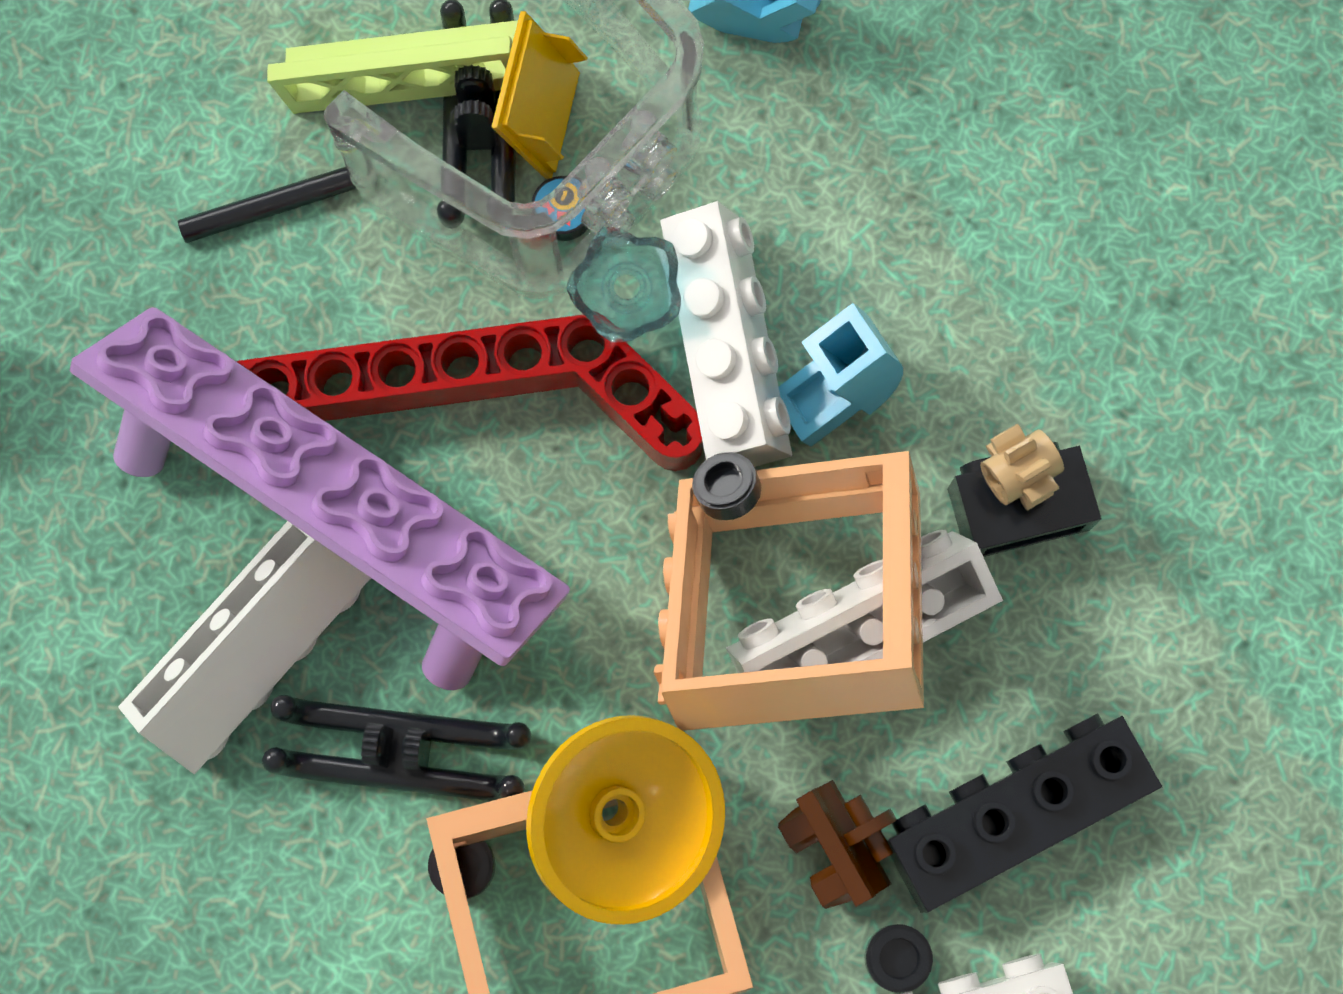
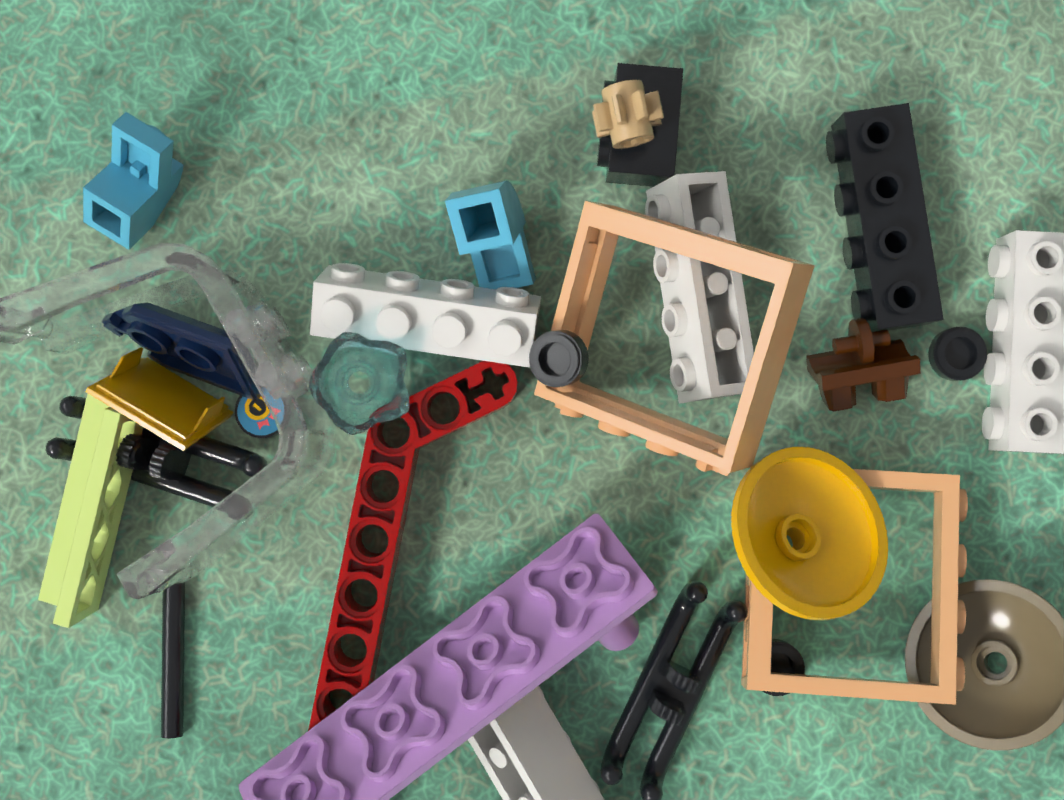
camera: 75 degrees left, 10 degrees up
none -> dark blue tile [101,302,265,400]

